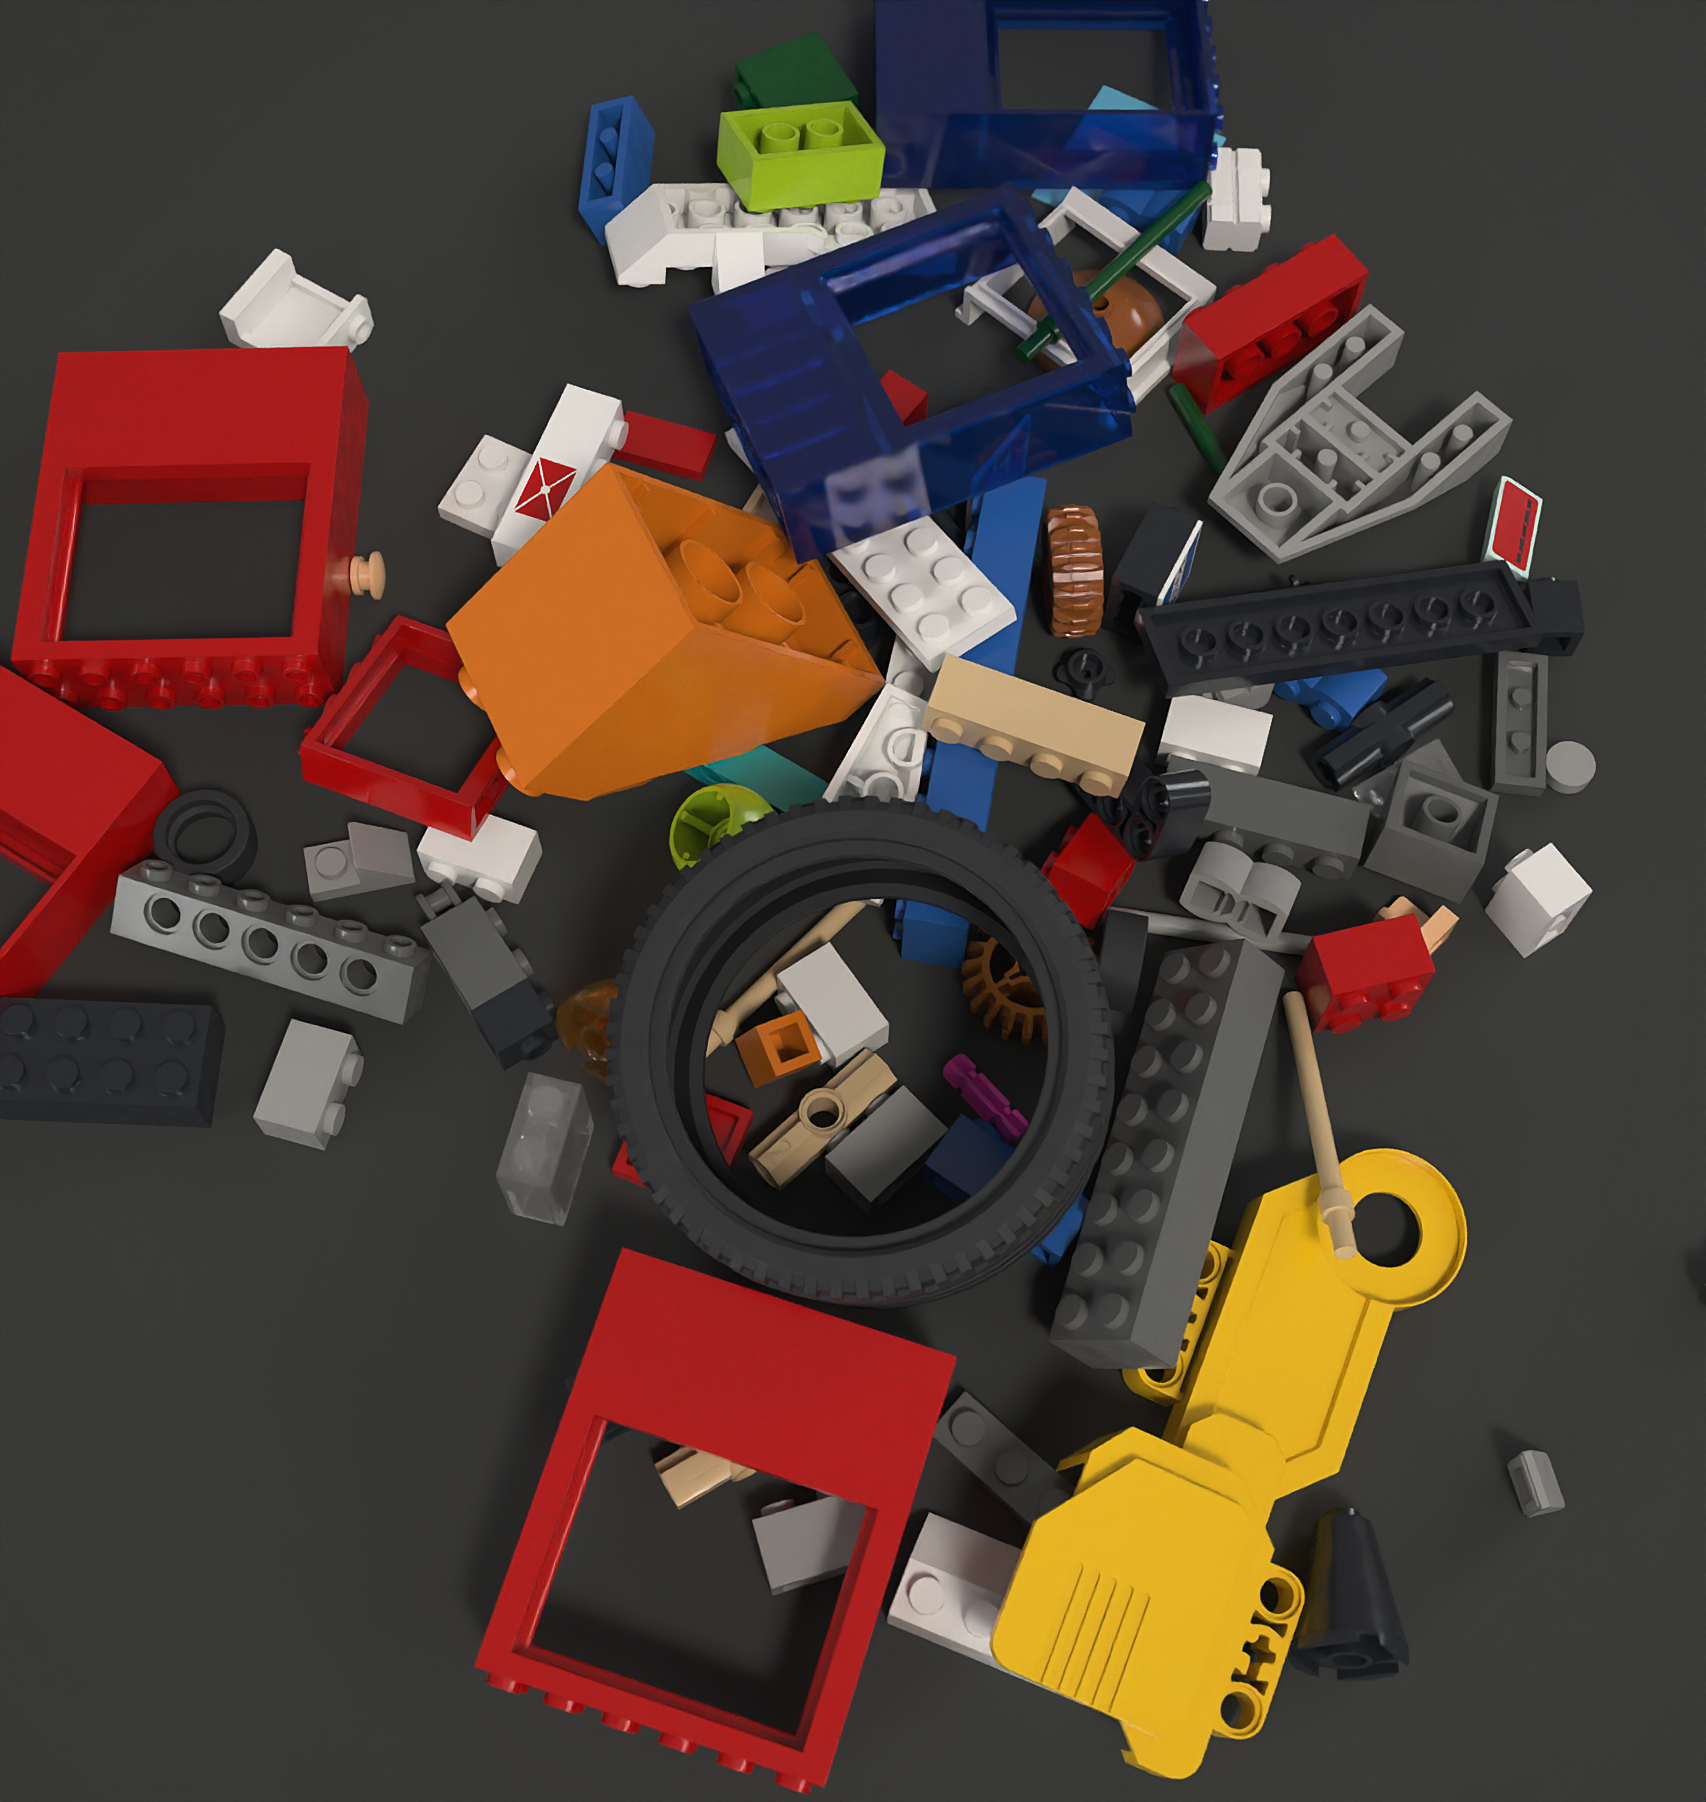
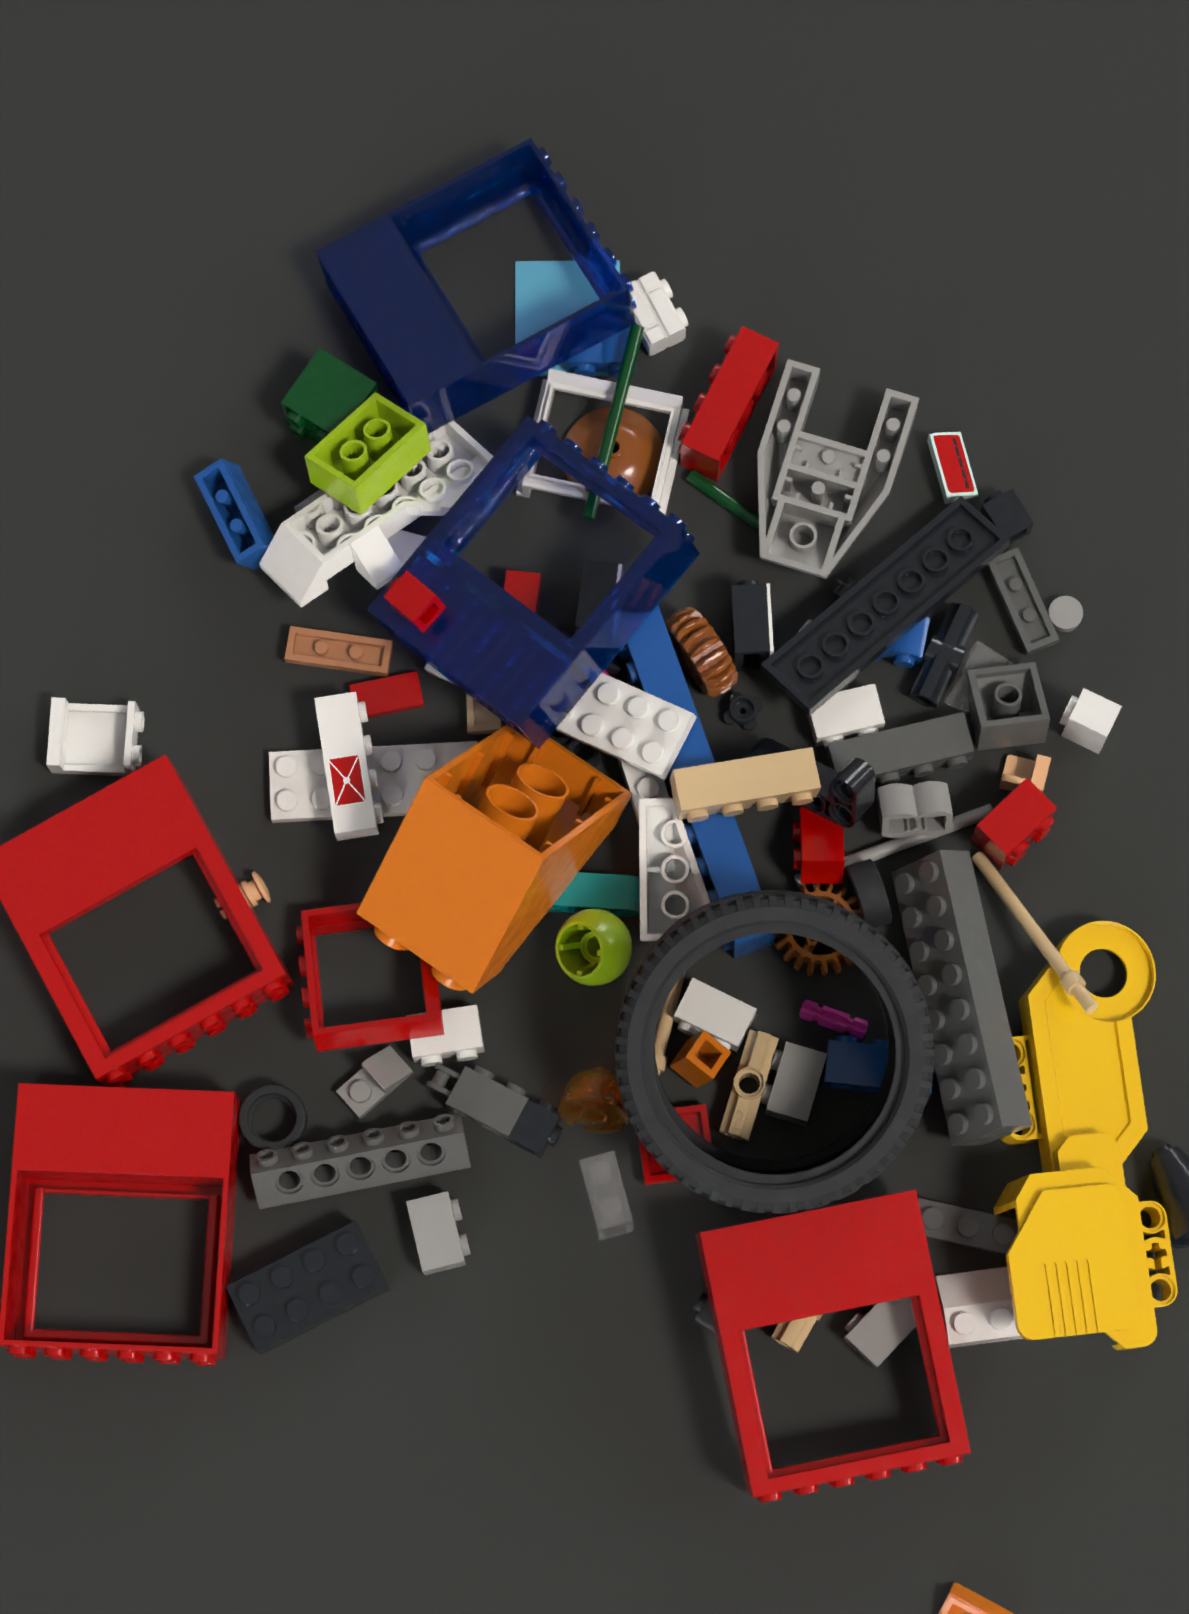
camera: 25 degrees left, 10 degrees up
none -> nougat plate [284,626,393,677]
none -> red brick [383,570,446,633]

